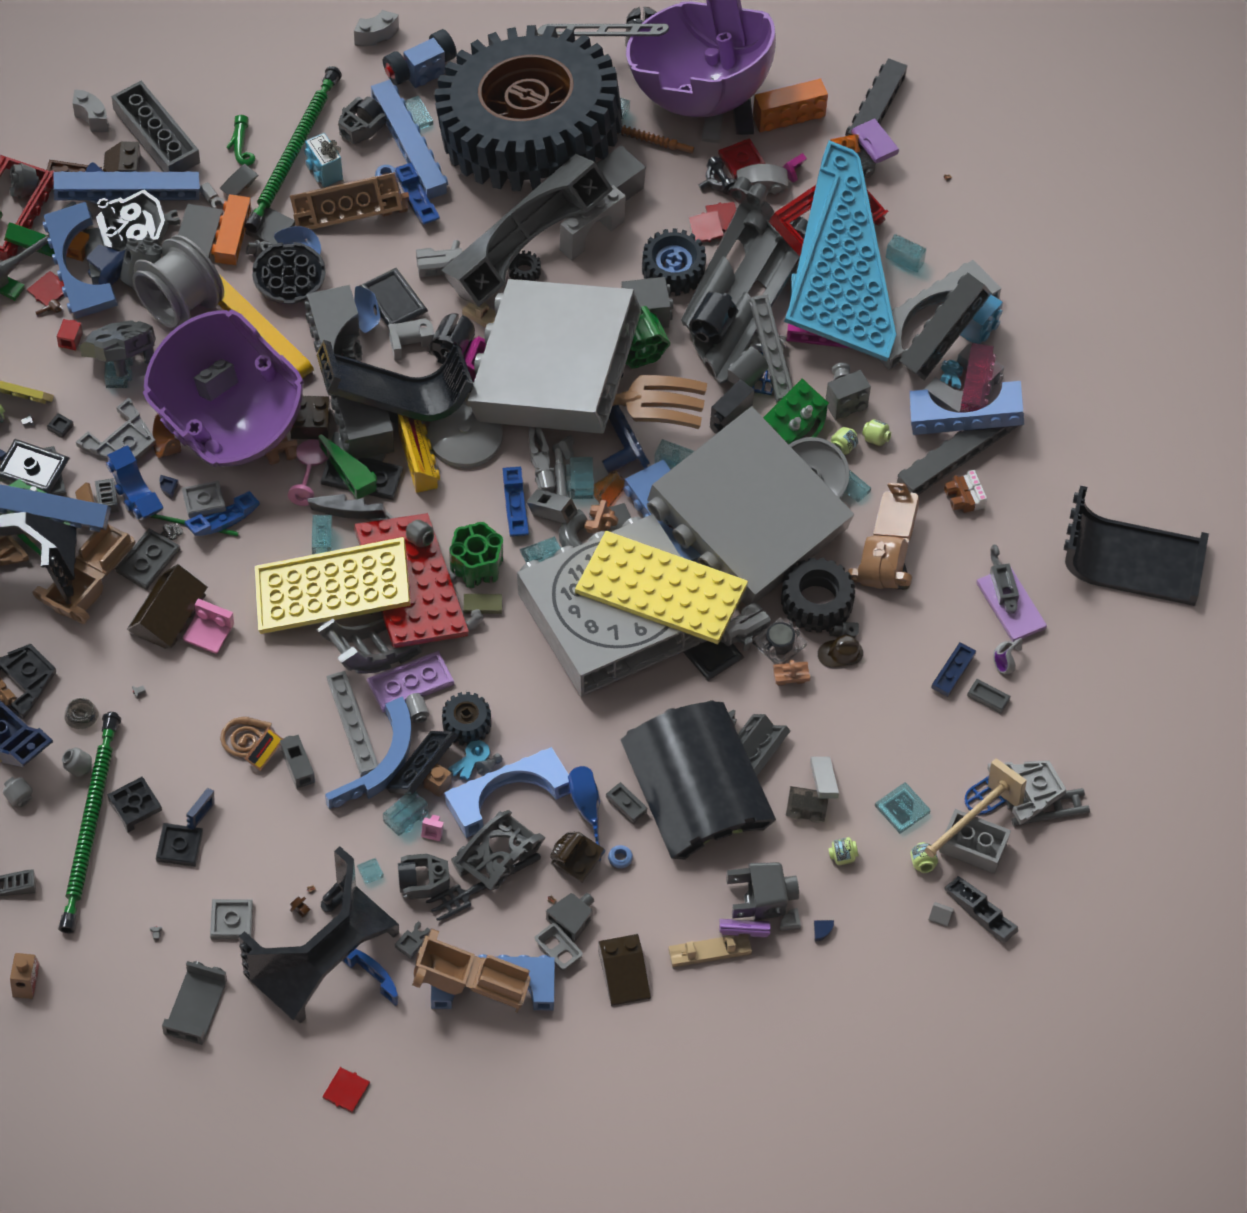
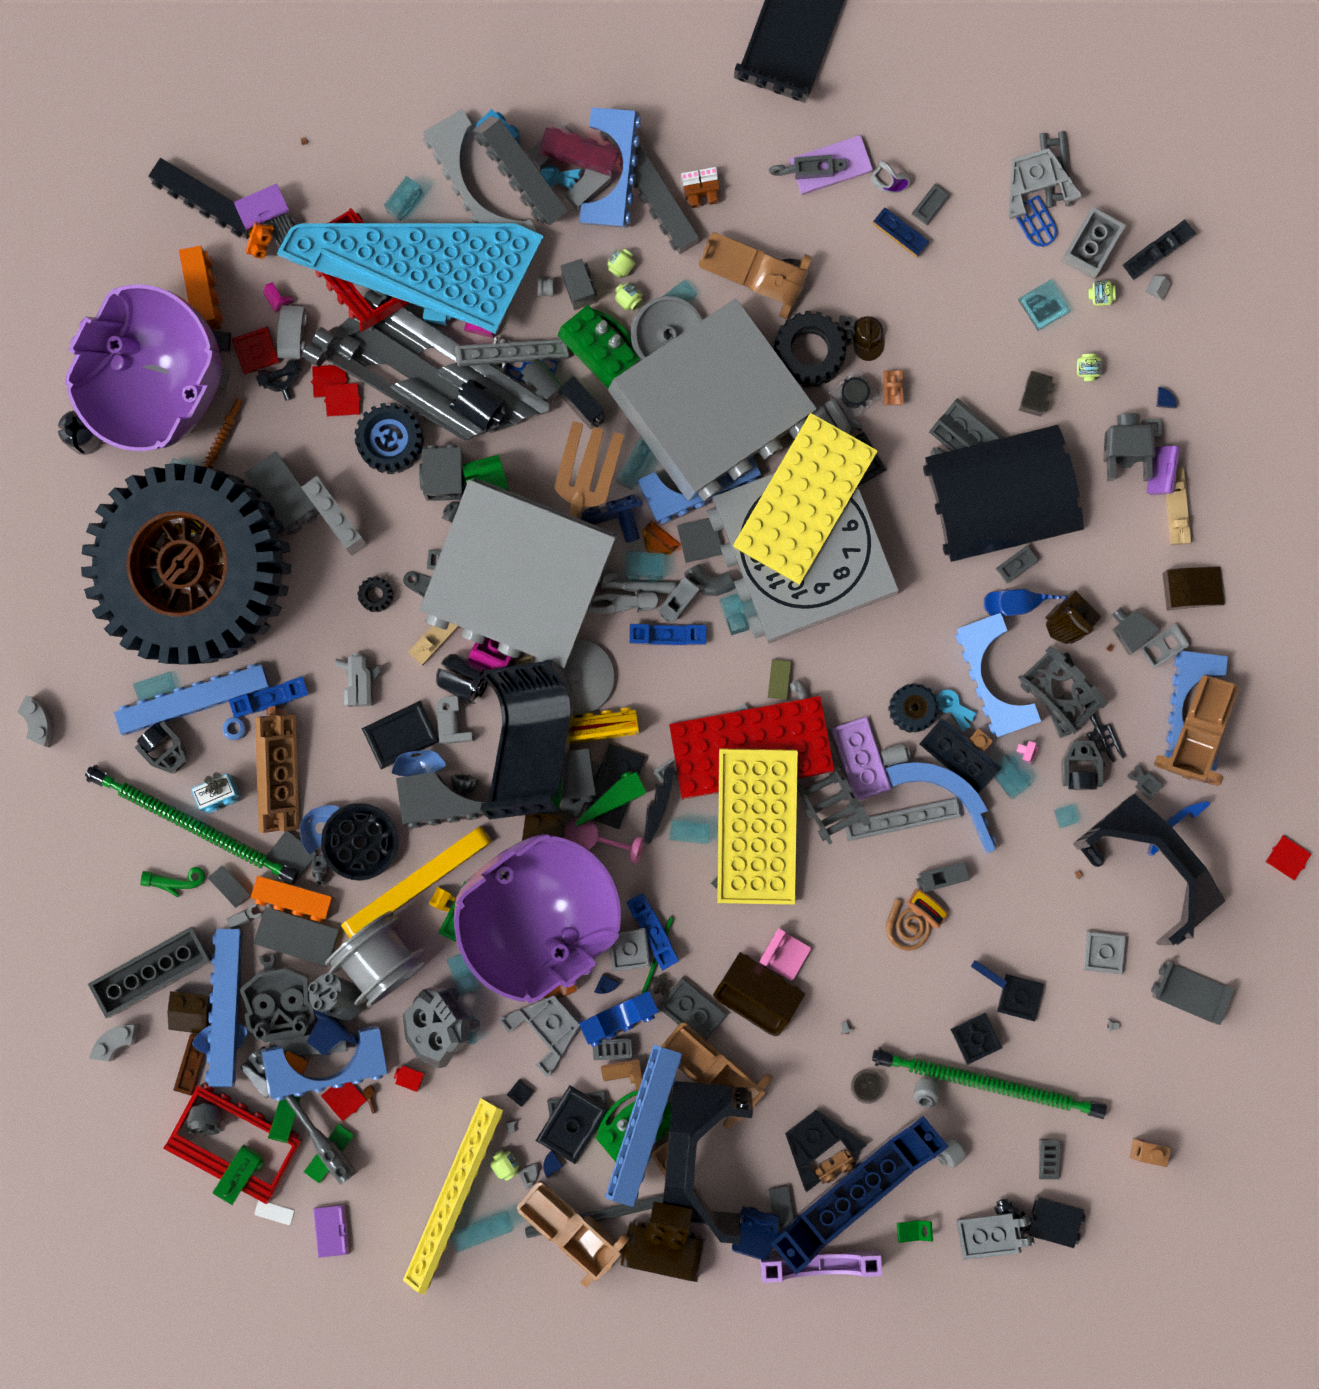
camera: 80 degrees left, 25 degrees up
dark grey brick [194,359,238,401] -> none
reddish brown plate [290,896,310,918] -> none
brick [382,29,457,88] -> none
dark grey head [406,520,434,548] -> none
dark grey arch [441,154,613,307] -> none
green piece [449,522,503,588] -> none
dark grey piece [476,753,503,776] -> none
piece [537,24,669,36] -> none
nougat hips [585,500,618,534] -> none
medium blue piece [608,845,633,869] -> none
light grey tile [810,757,839,799] -> none
tan tile [925,758,1027,858] -> none

